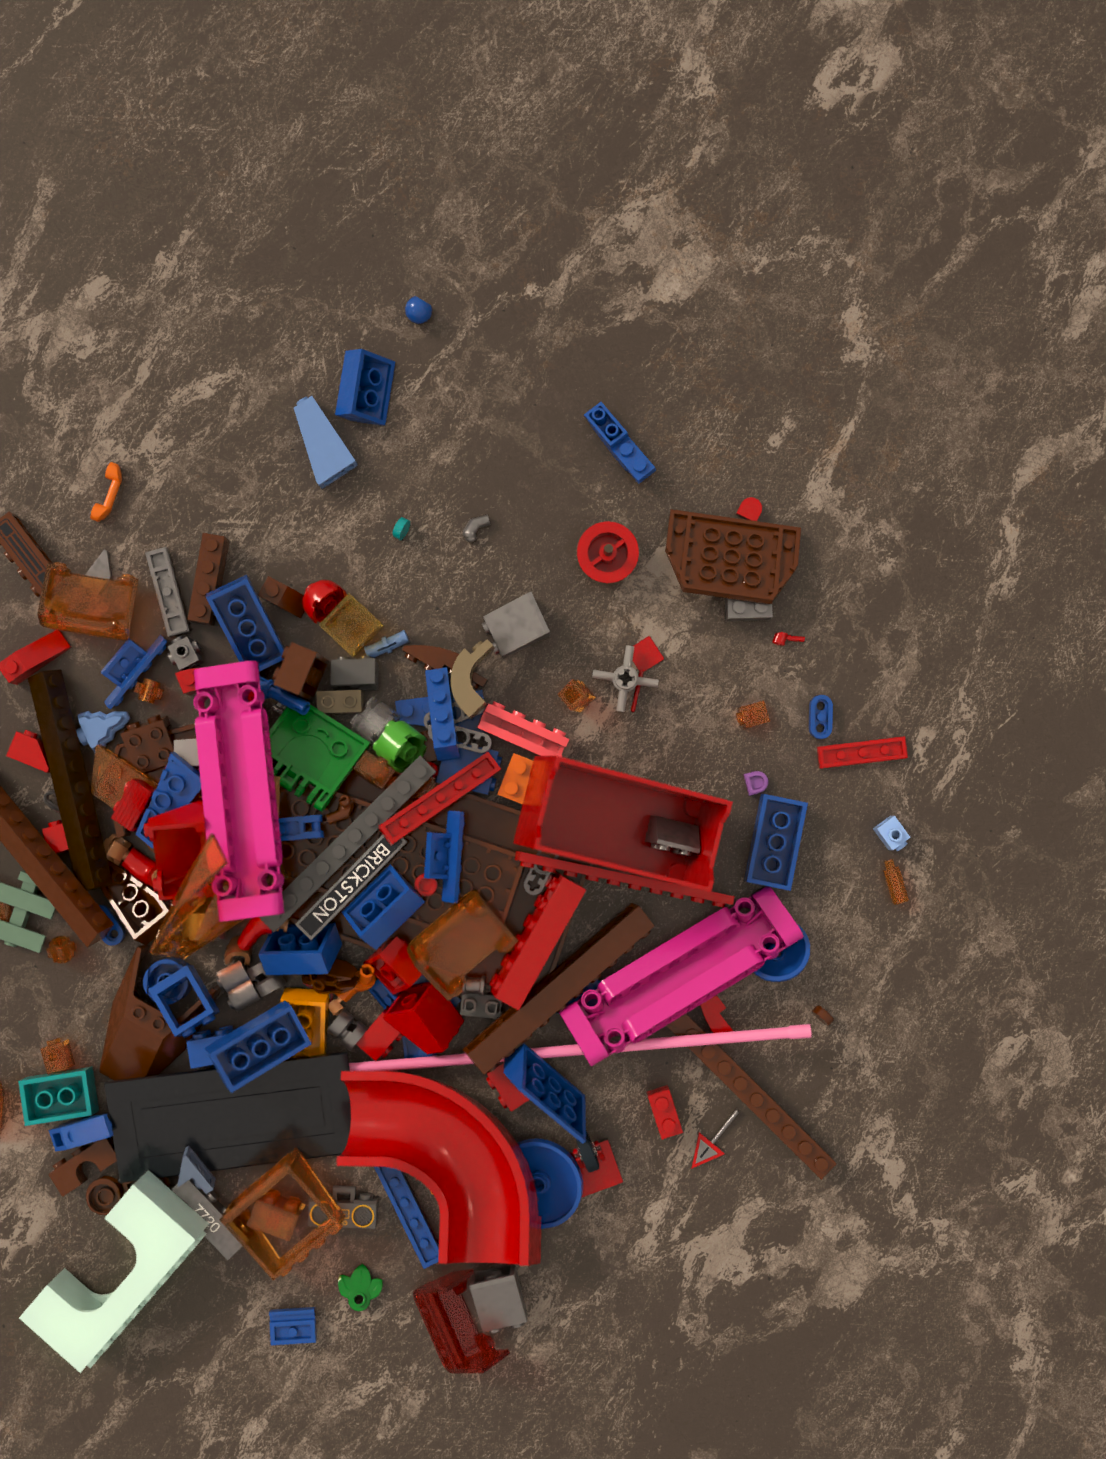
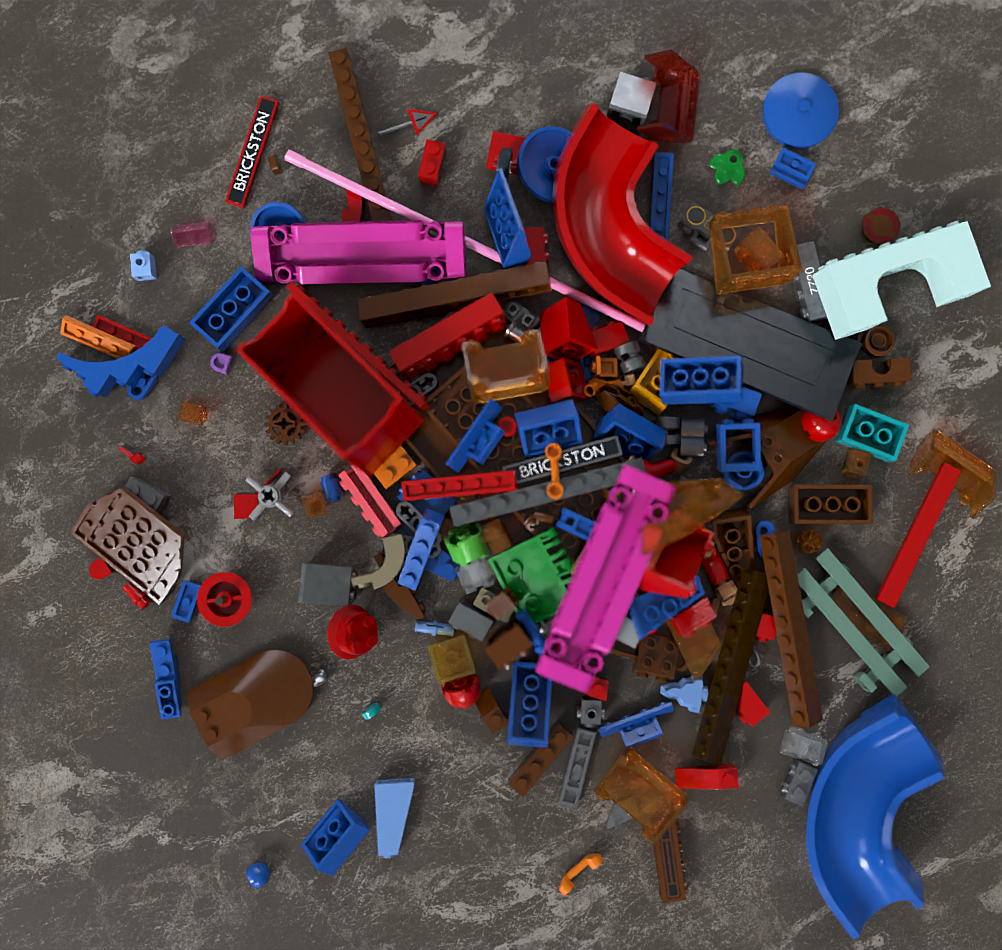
camera: 155 degrees left, 0 degrees up
blue slope [49,1114,114,1152] -> none
clear orange gear [134,678,164,704] -> none
sand blue slope [178,1146,216,1194] -> none
flat silver slope [645,816,701,856] -> none
clear orange cylinder [883,859,909,905] -> none
none -> blue arch [56,325,186,397]
none -> orange tile [60,315,135,359]
none -> red pin [122,582,151,610]
none -> clear pink slope [170,221,213,248]
none -> blue plate [171,580,201,623]
none -> reddish brown windscreen [188,649,314,760]
none -> tile [225,95,280,209]
none -> reddish brown gear [264,403,307,445]
none -> blue brick [320,473,343,503]
none -> red piece [327,605,378,659]
none -> reddish brown brick [486,587,520,620]
none -> orange bar [545,443,564,500]
none -> orange bracket [590,355,618,378]
none -> blue dish [762,73,839,149]
none -> reddish brown brick [788,485,873,524]
none -> red cylinder [801,410,842,442]
none -> reddish brown tile [861,207,901,246]

